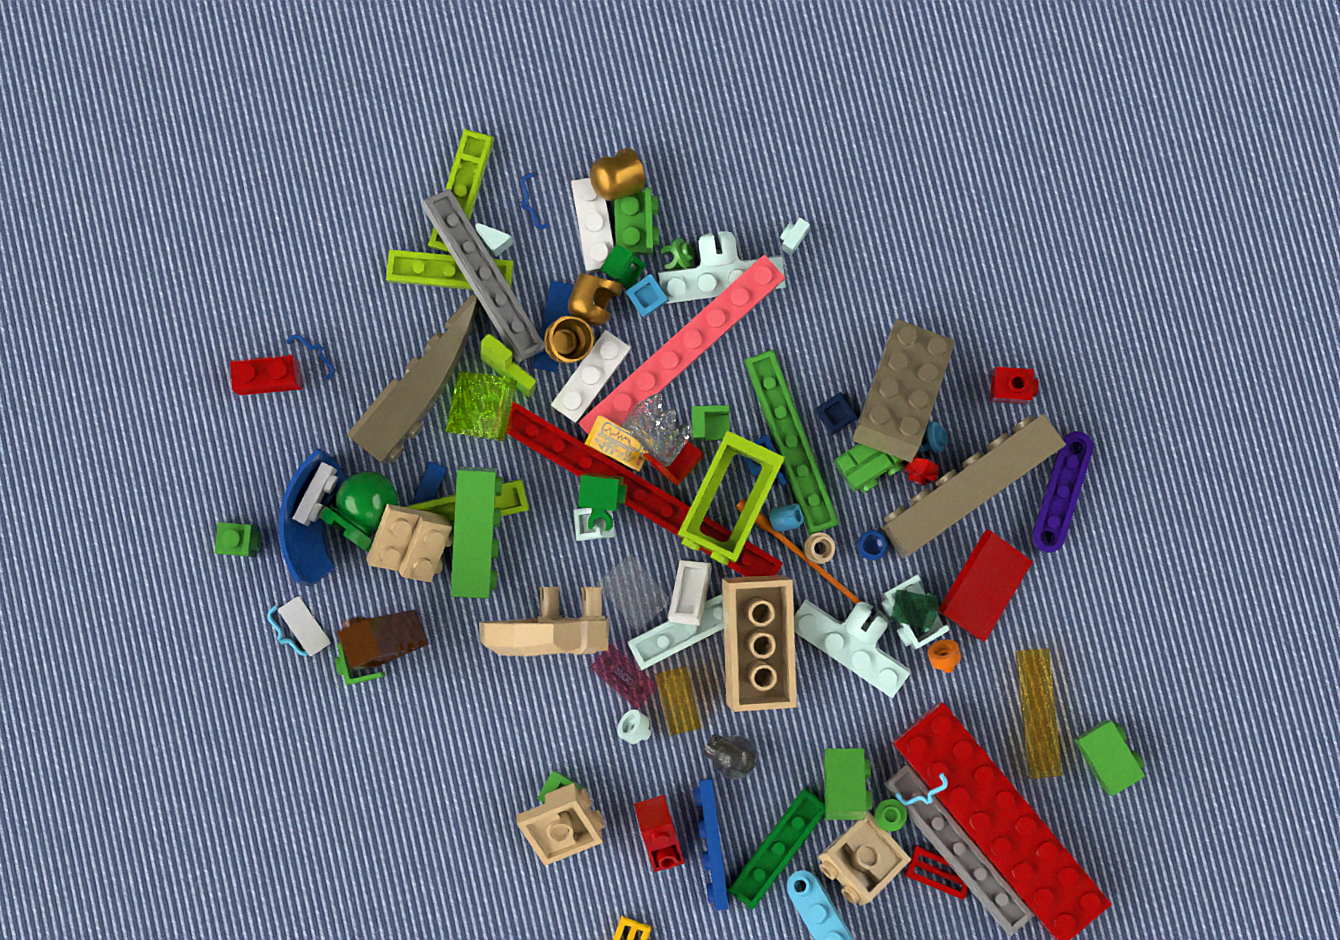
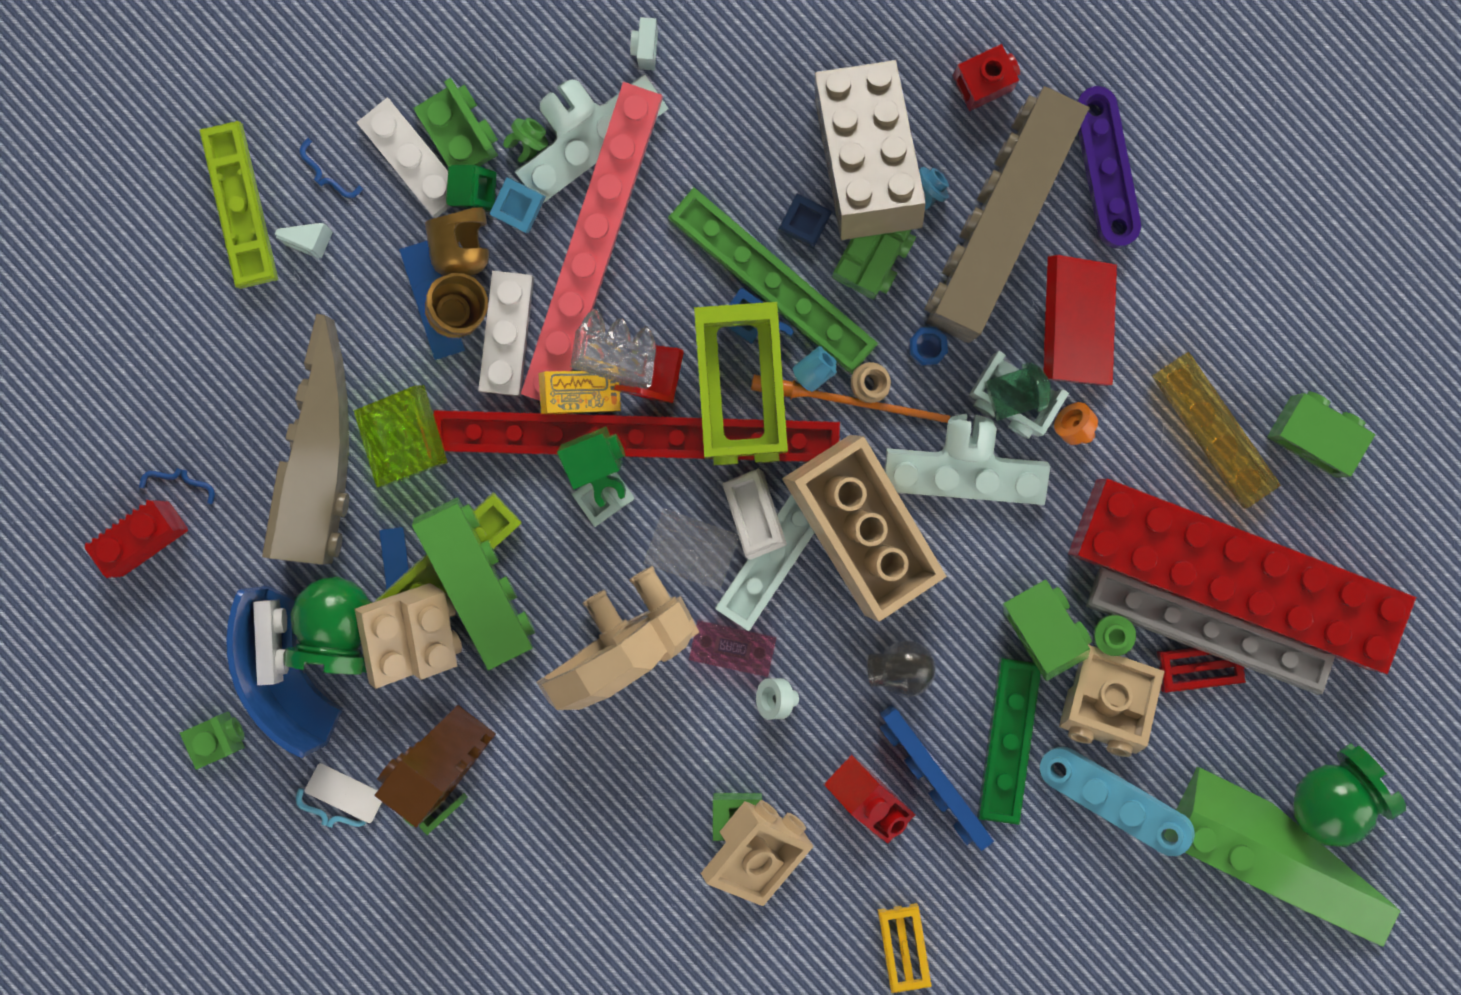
camera: 25 degrees left, 5 degrees up
lime plate [386,249,514,290] -> none
light grey tile [421,189,546,363] -> none
lime tile [481,334,537,398] -> none
pearl gold helmet [590,147,645,201] -> none
clear yellow slope [655,666,701,736] -> none
bright green panel [691,405,730,441] -> none
medium azure piece [895,773,948,805] -> none
red plate [902,457,940,486] -> none

